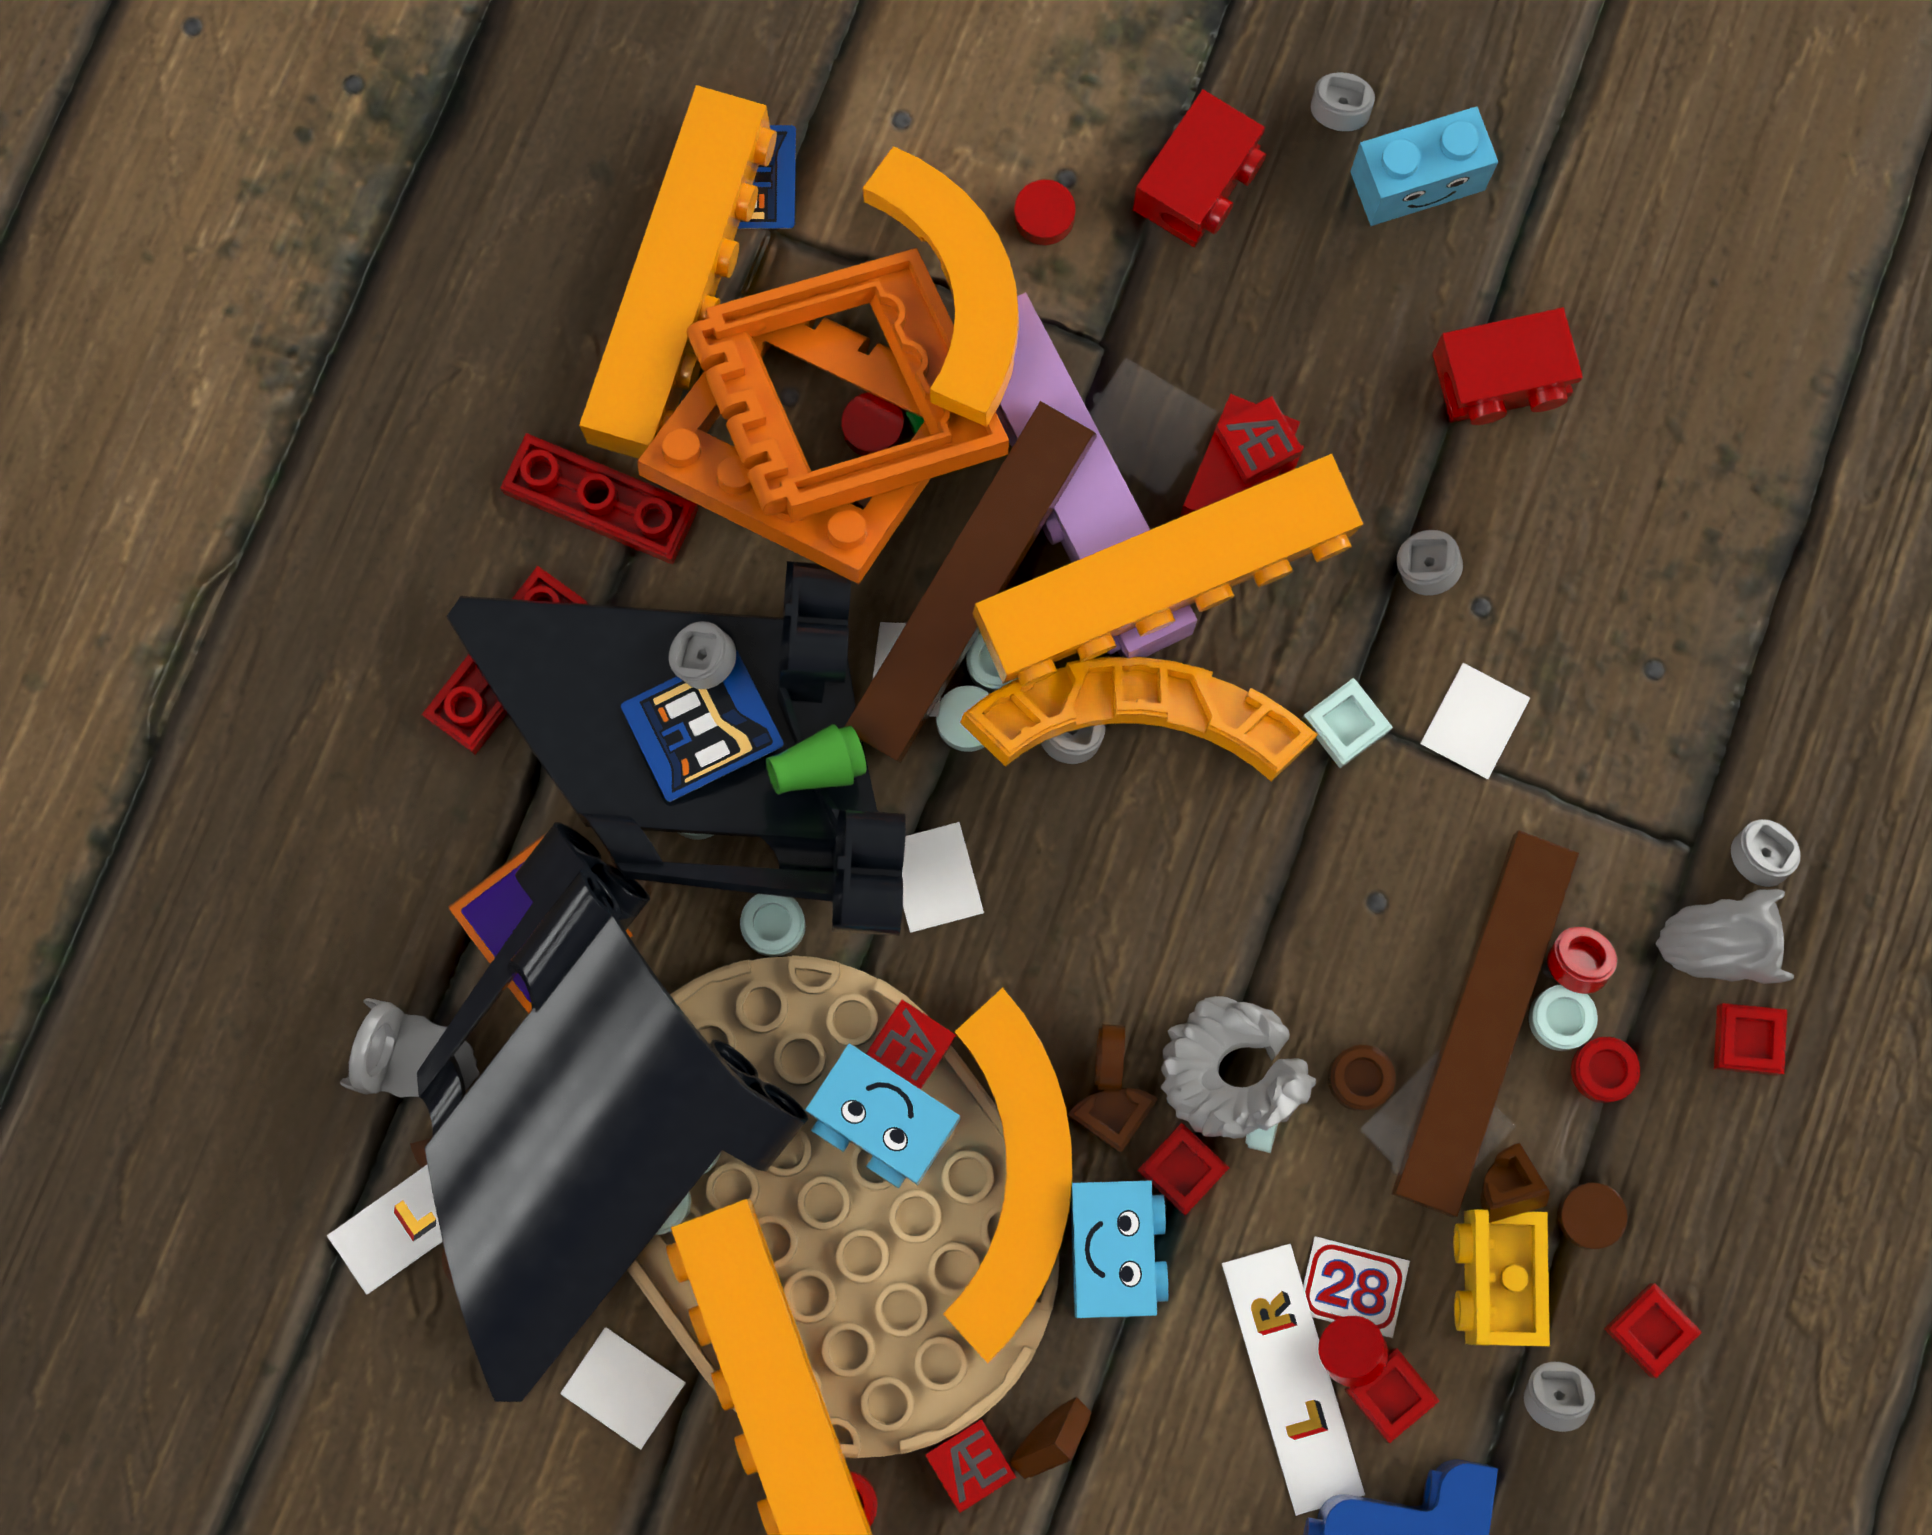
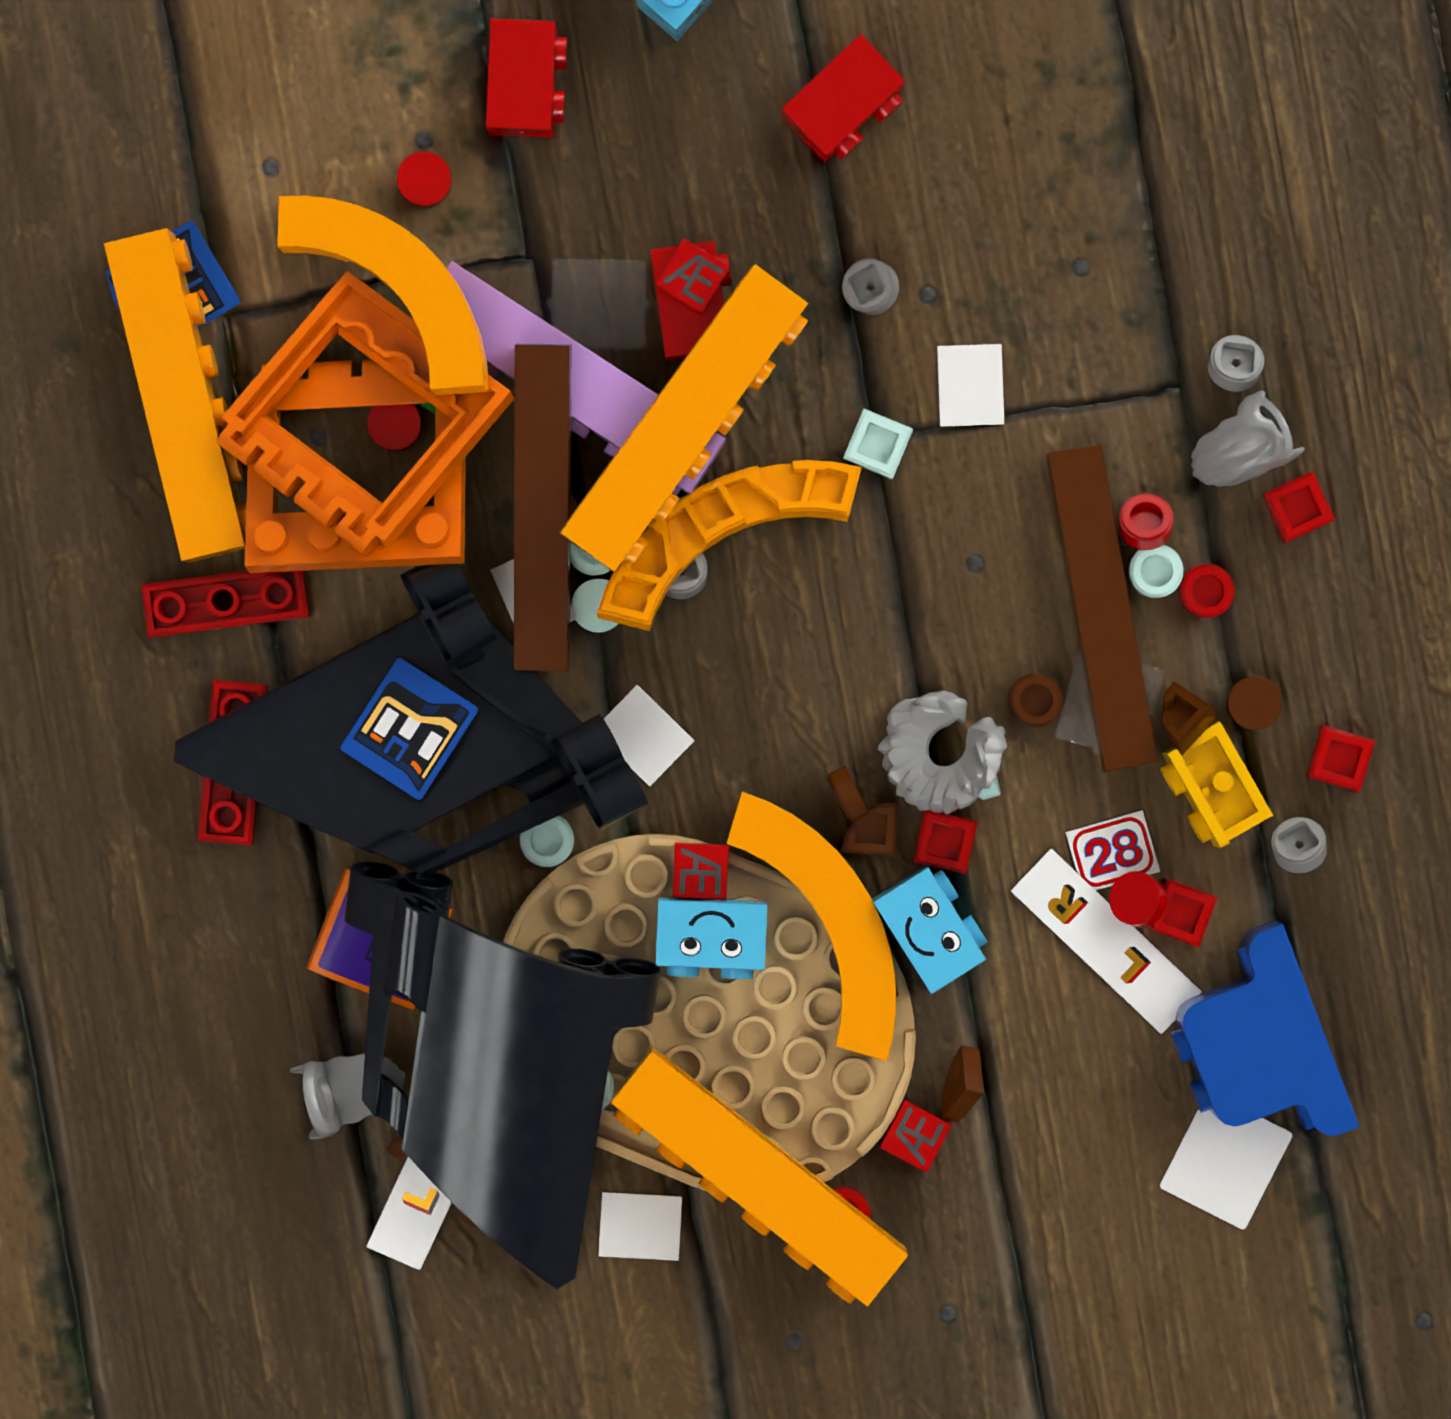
camera: 30 degrees left, 10 degrees up
light grey tile [669,621,736,689] -> none
bright green cone [766,724,867,795] -> none

